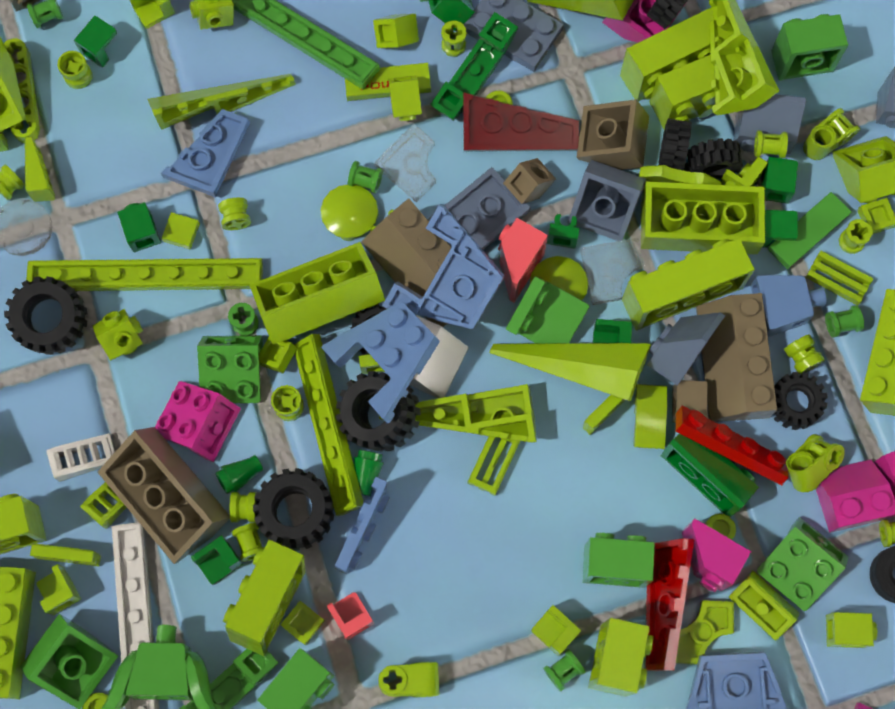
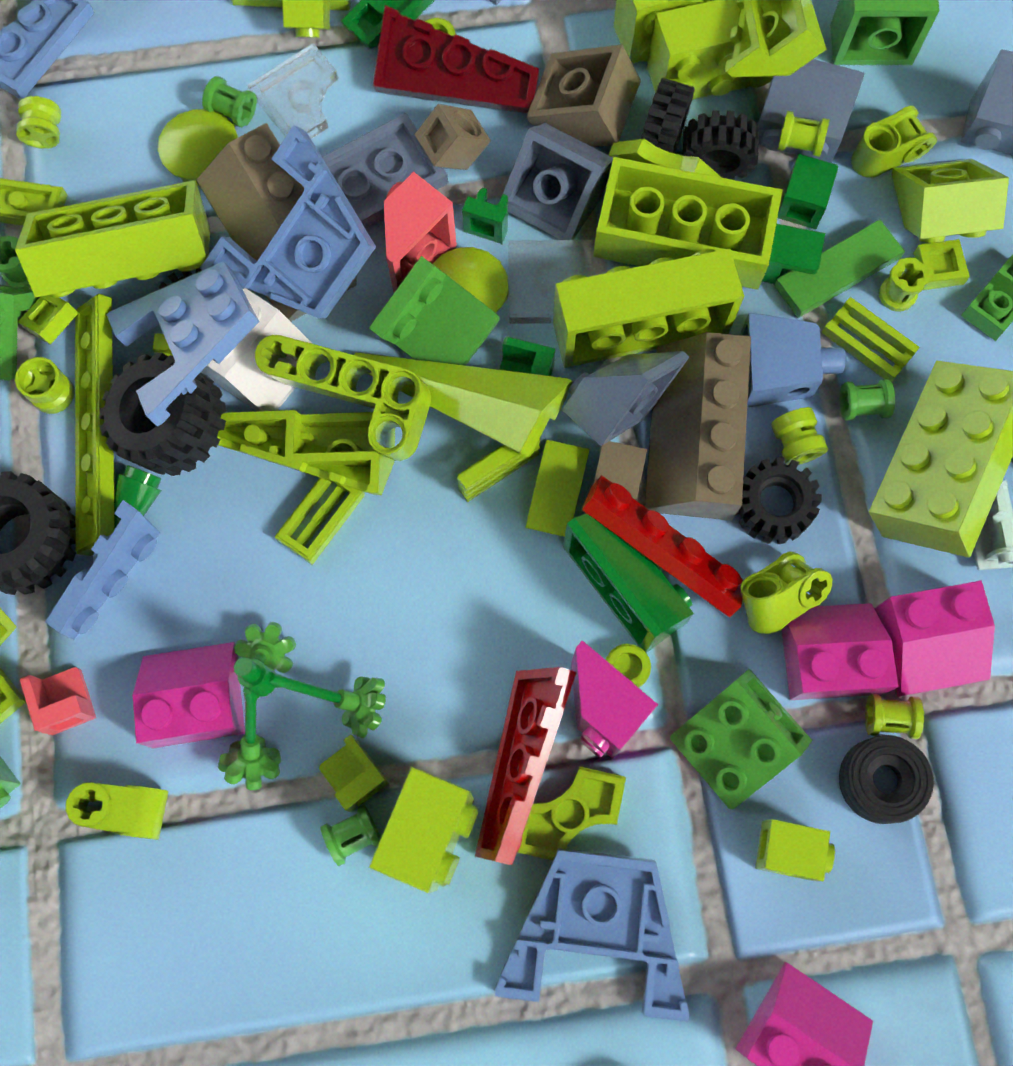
camera: 10 degrees right, 0 degrees up
bright green brick [582,533,655,588] -> none
lime bracket [721,157,768,186] -> none
lime slope [729,571,800,641] -> none
none -> dark pink slope [133,642,245,748]
none -> bright green plant [218,622,386,790]
none -> lime beam [255,335,431,461]

